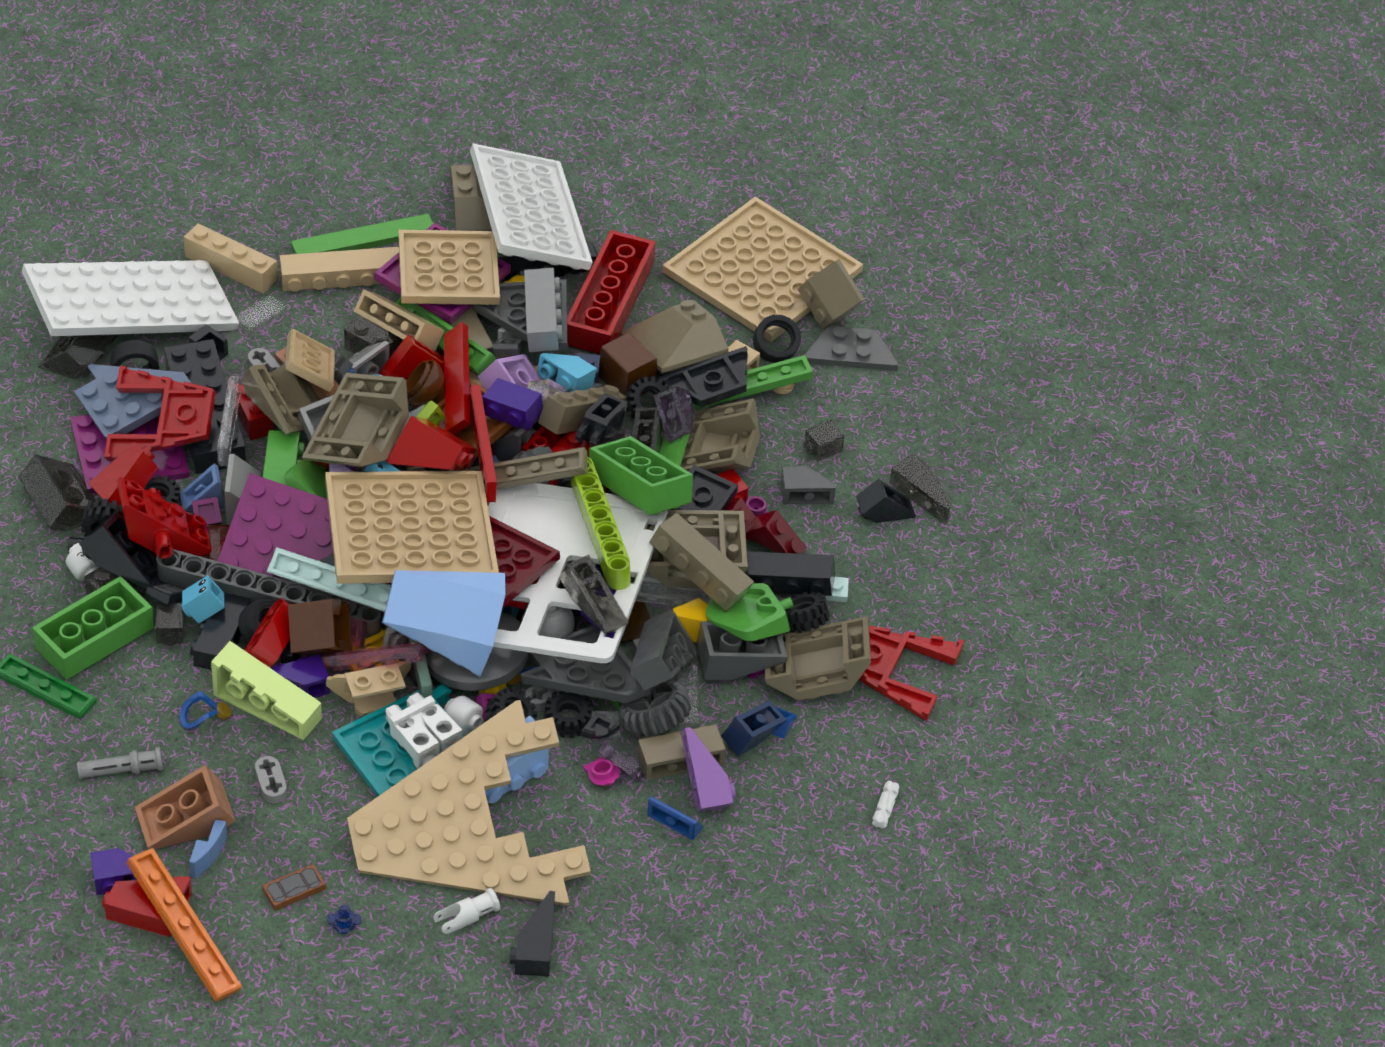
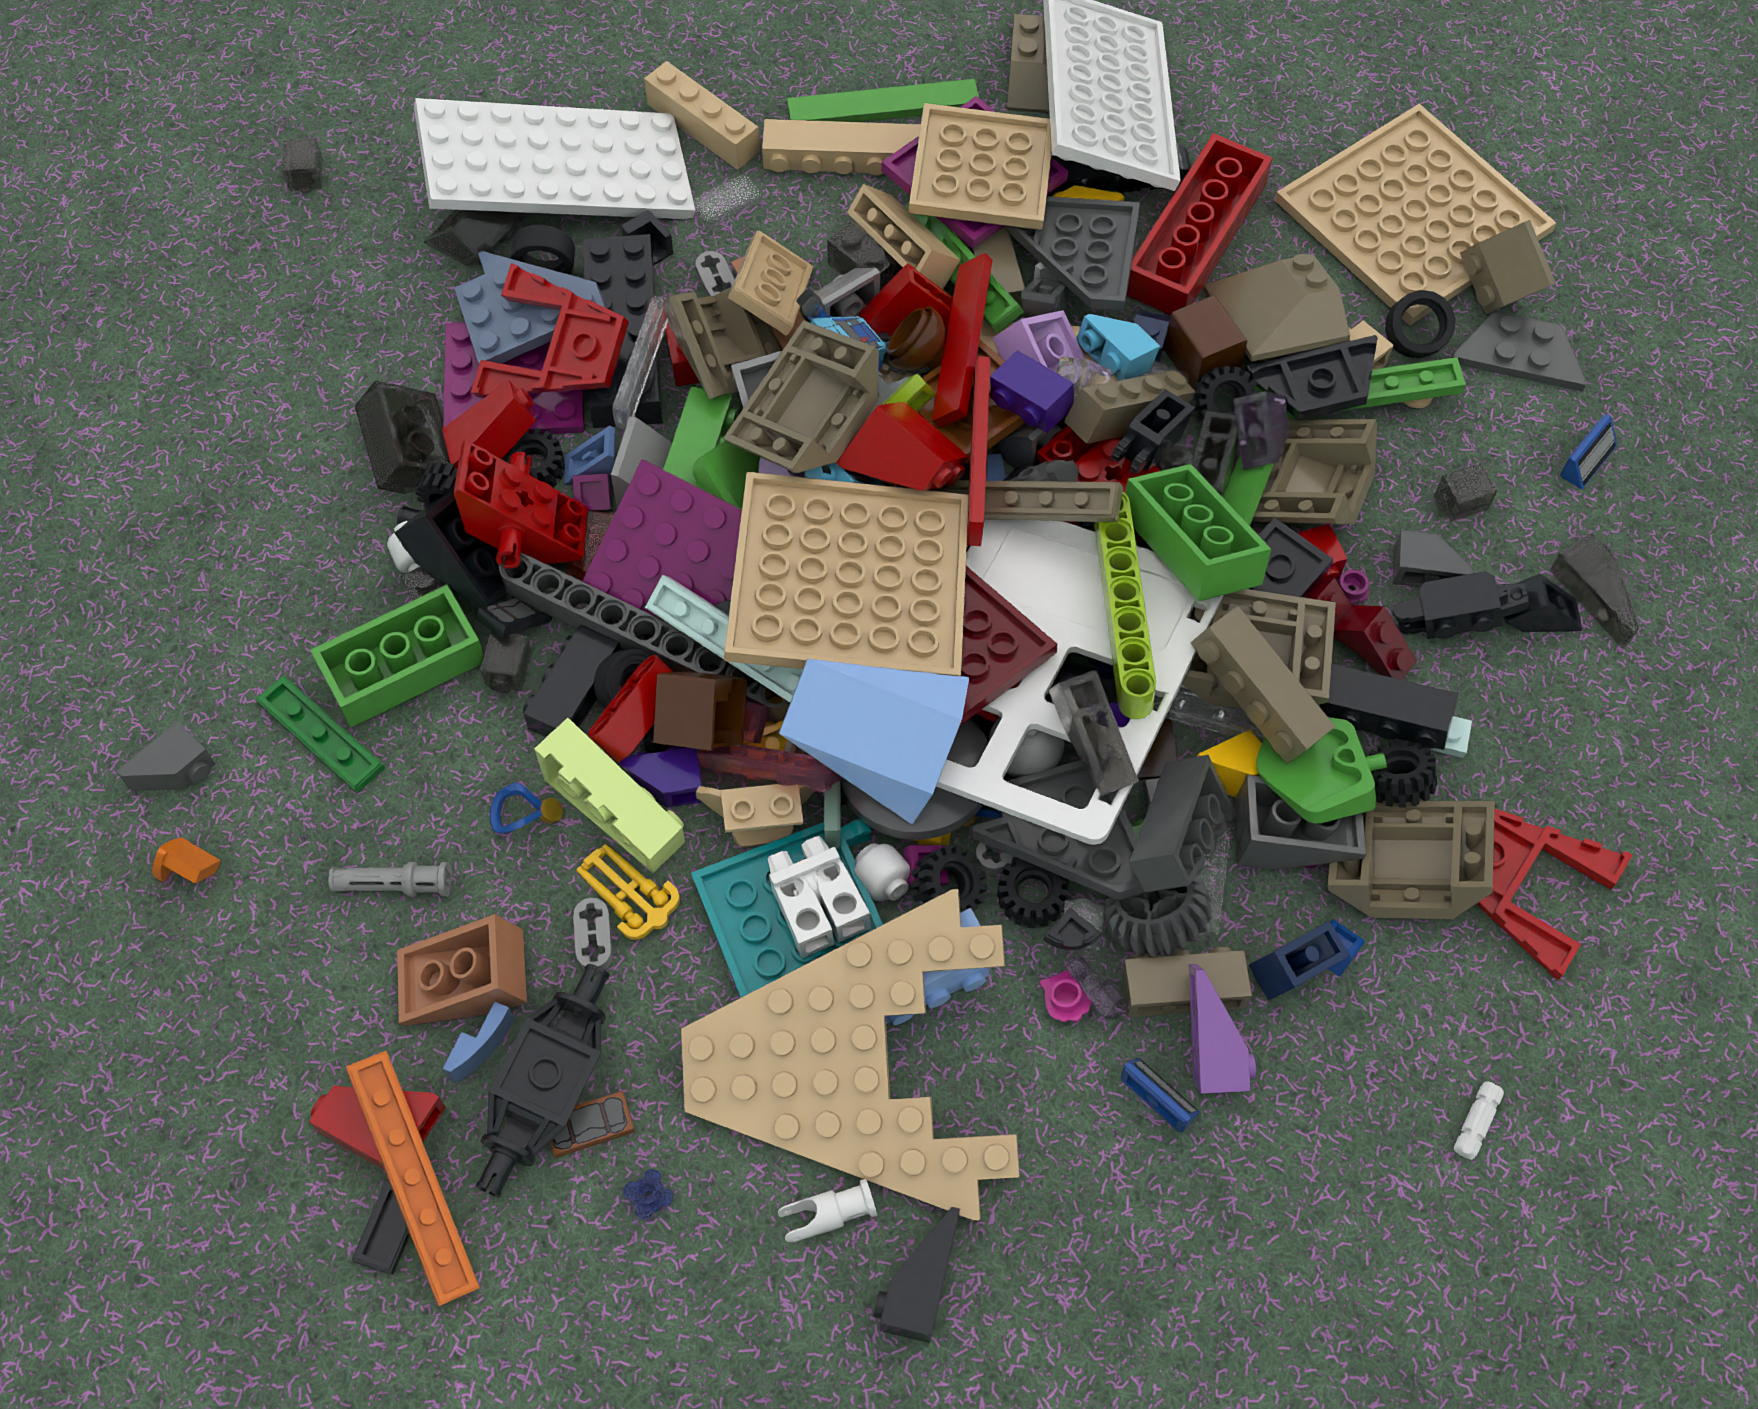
camera: 15 degrees right, 15 degrees up
dark purple slope [90,848,137,895] -> none
medium azure brick [181,575,225,624] -> none
light grey brick [524,268,563,352] -> none
none -> black tile [352,1180,410,1275]
none -> black plate [475,964,610,1198]
none -> yellow piece [576,844,680,940]
none -> black hinge [1392,571,1529,639]
none -> slope [1560,414,1617,489]

